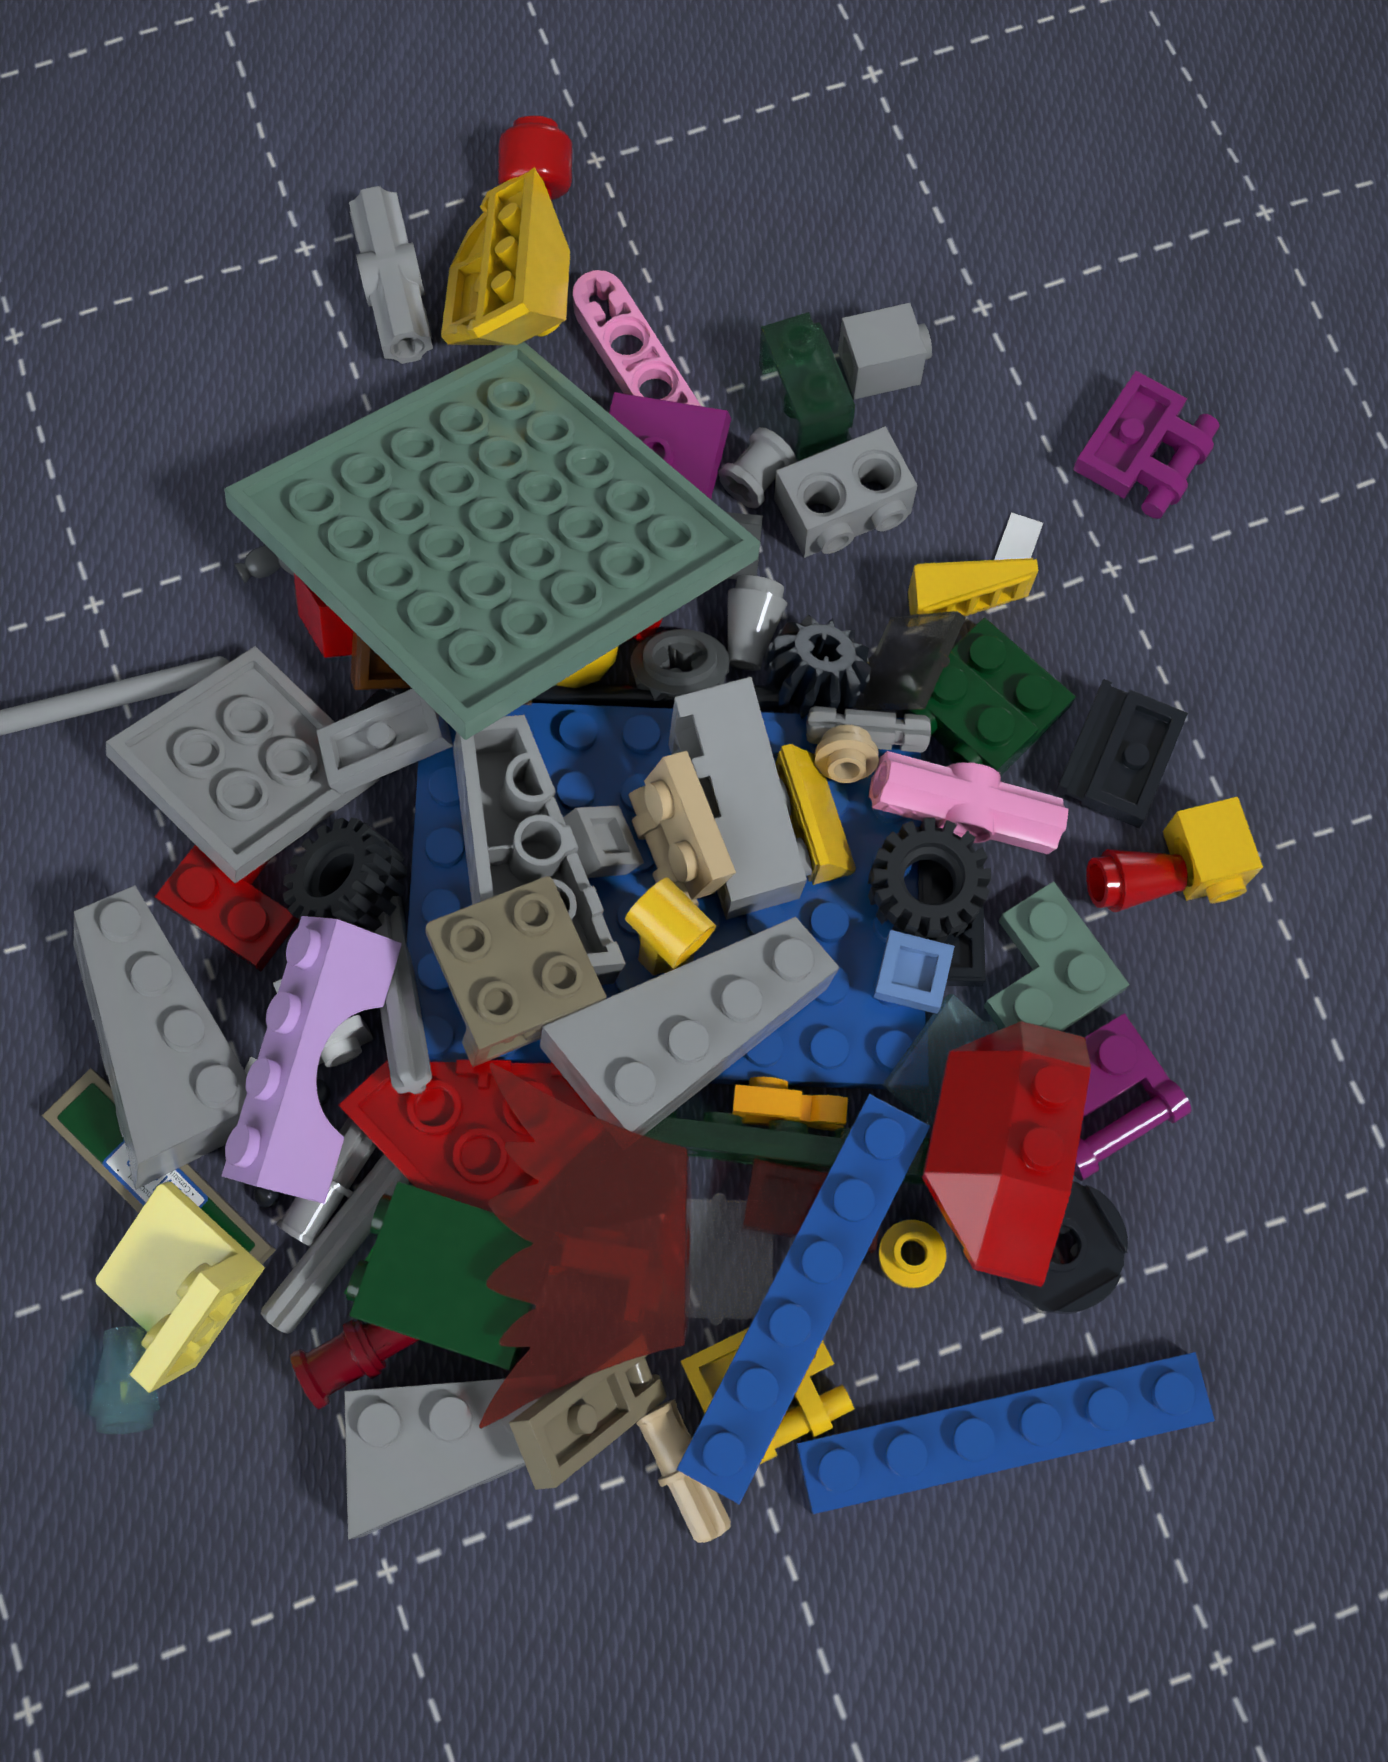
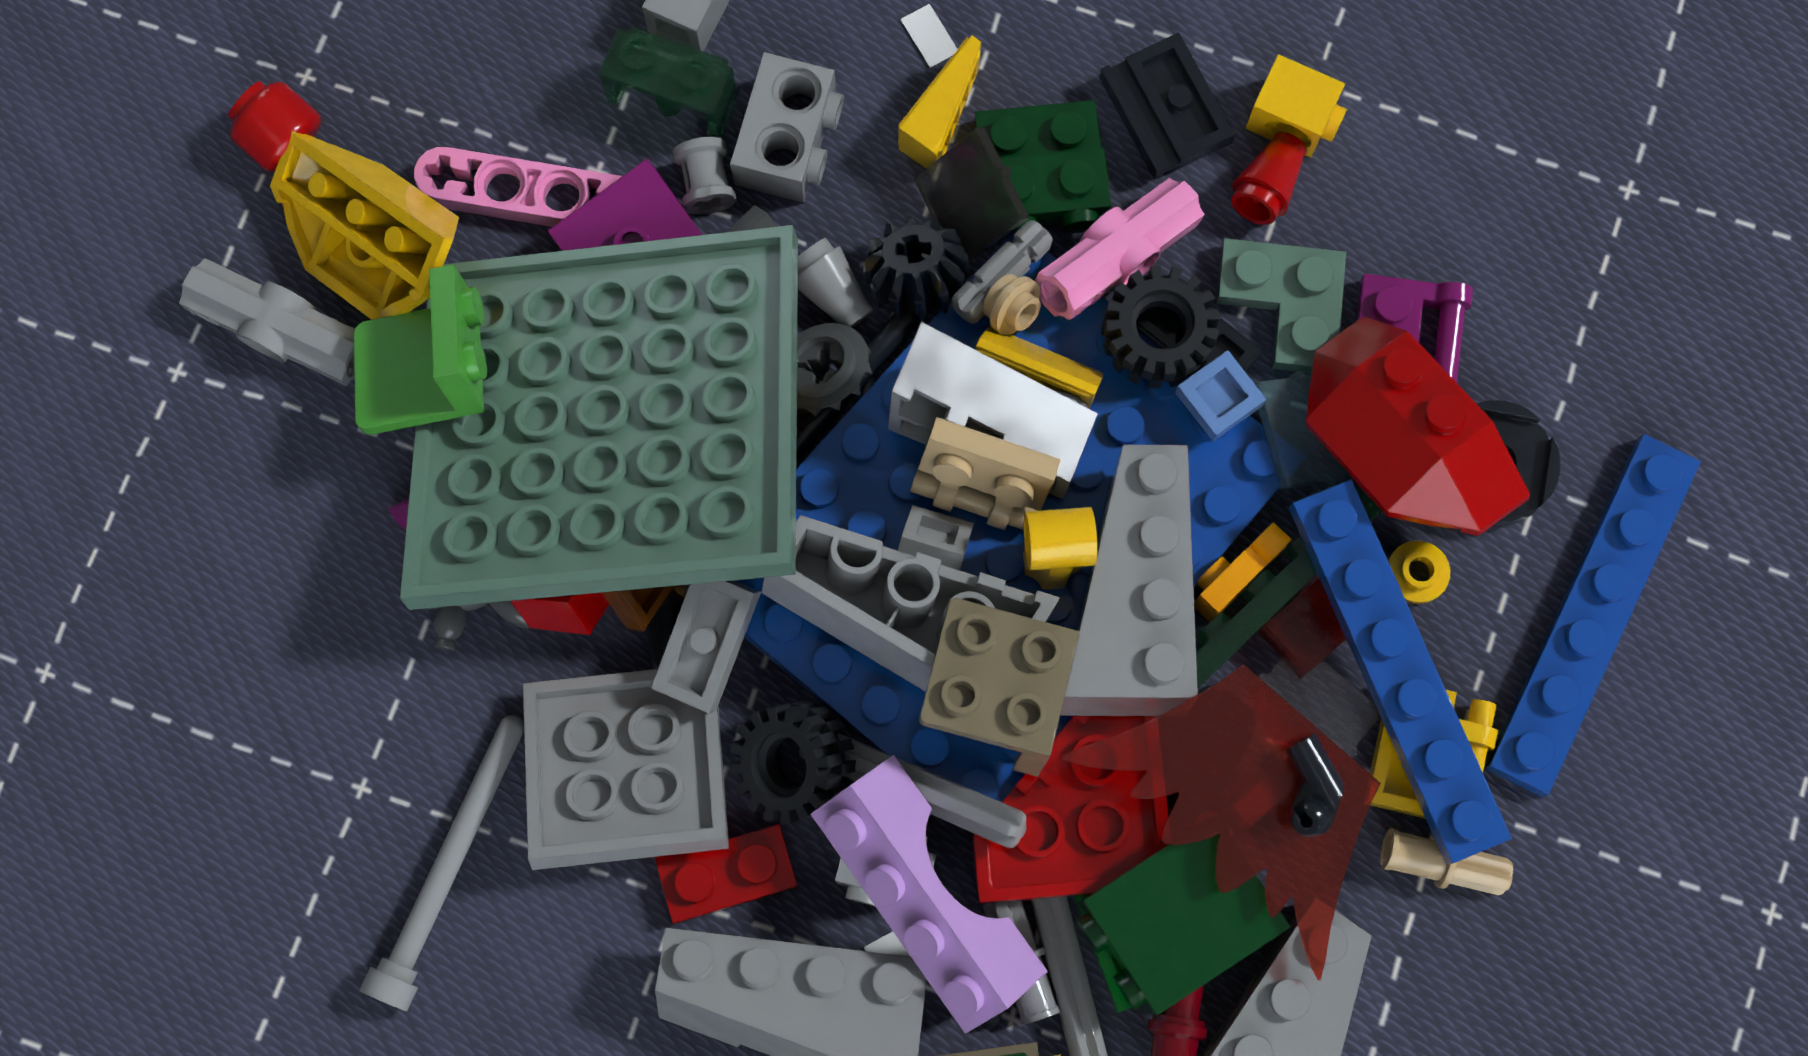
camera: 50 degrees left, 5 degrees up
dark tan plate [509,1331,667,1490] -> none
none -> bright green bracket [354,264,487,435]
none -> black arm [1285,733,1344,838]

